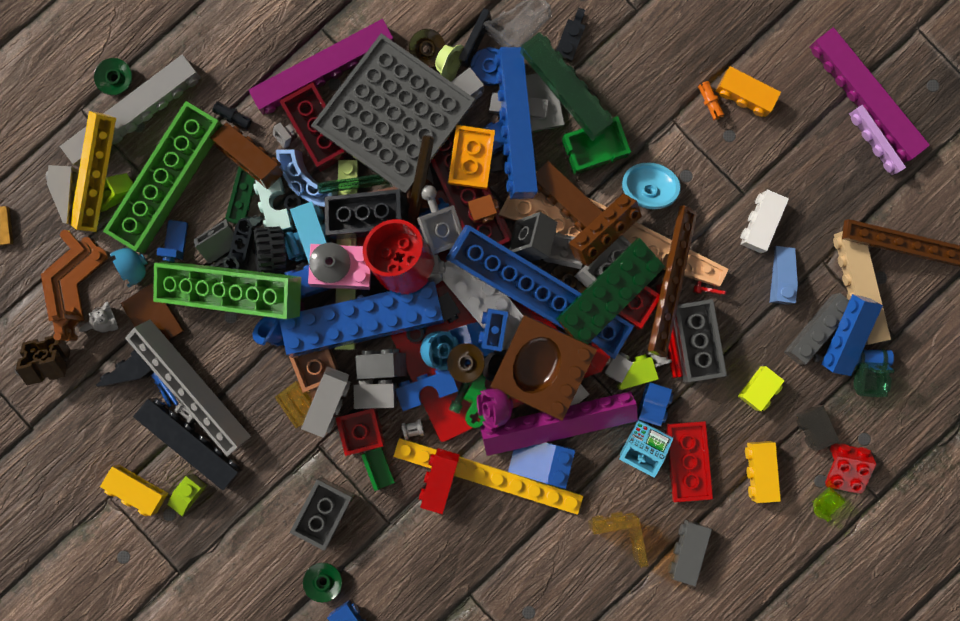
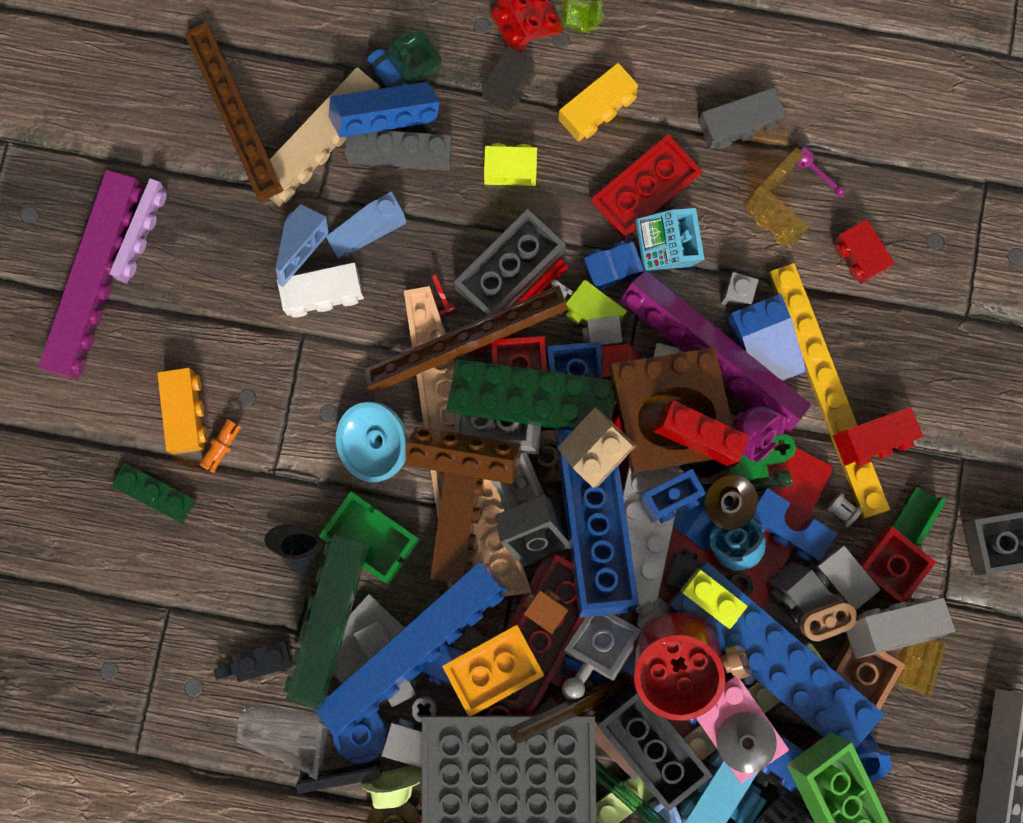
camera: 125 degrees left, 5 degrees down
none -> dark green plate [111,463,197,524]
none -> black piece [264,524,324,571]
none -> medium blue slope [275,204,329,287]
none -> light grey bush [412,695,438,722]
none -> tan slope [558,407,637,488]
none -> red brick [653,400,749,466]
none -> neon yellow brick [681,568,748,629]
none -> light grey brick [721,272,759,310]
none -> medium nougat plate [722,645,752,679]
none -> magenta hinge [791,145,845,196]
none -> medium nougat plate [800,601,857,641]
none -> red brick [834,219,895,285]

